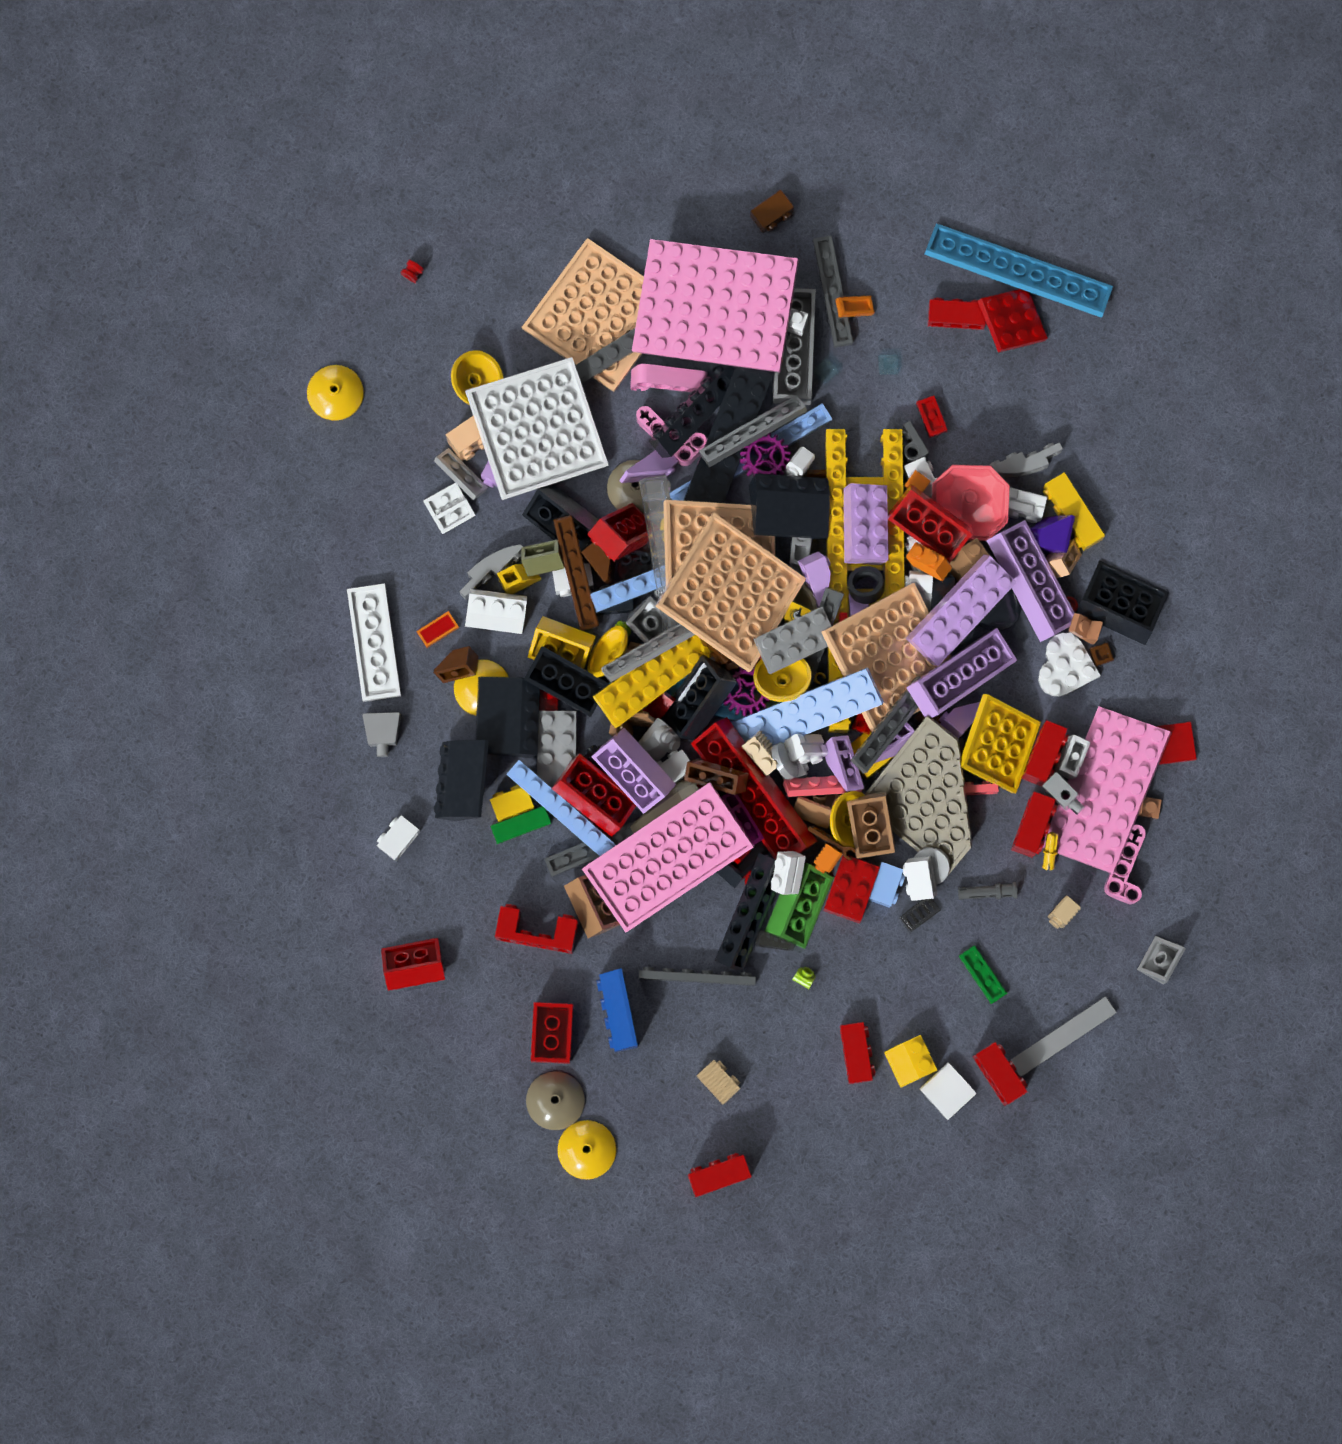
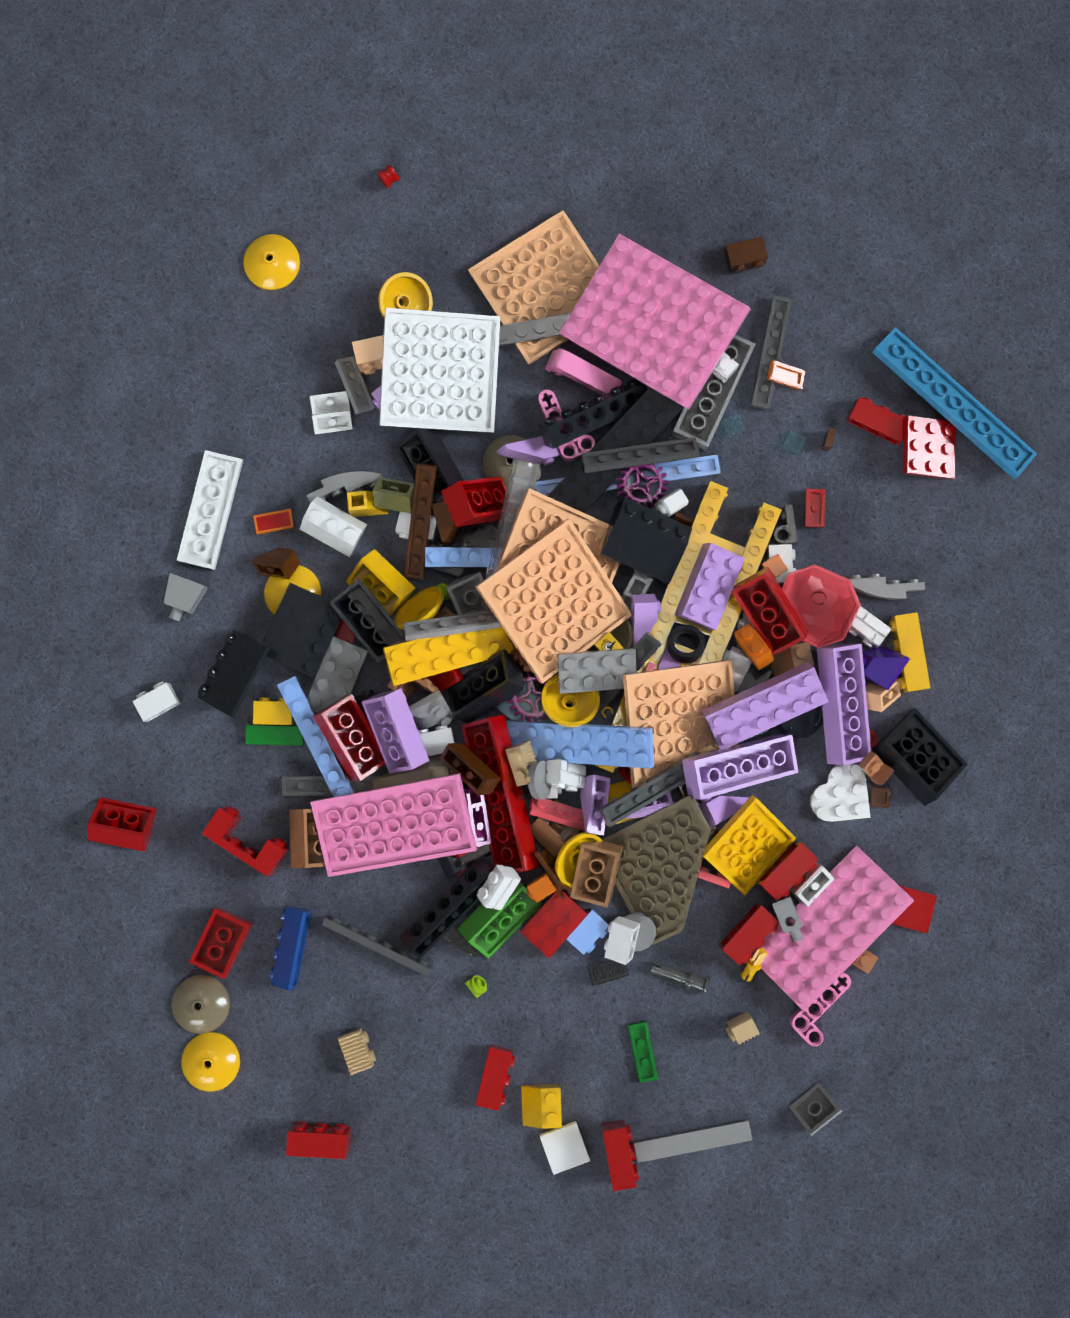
camera: 25 degrees right, 5 degrees up
none -> reddish brown tile [822,428,836,451]

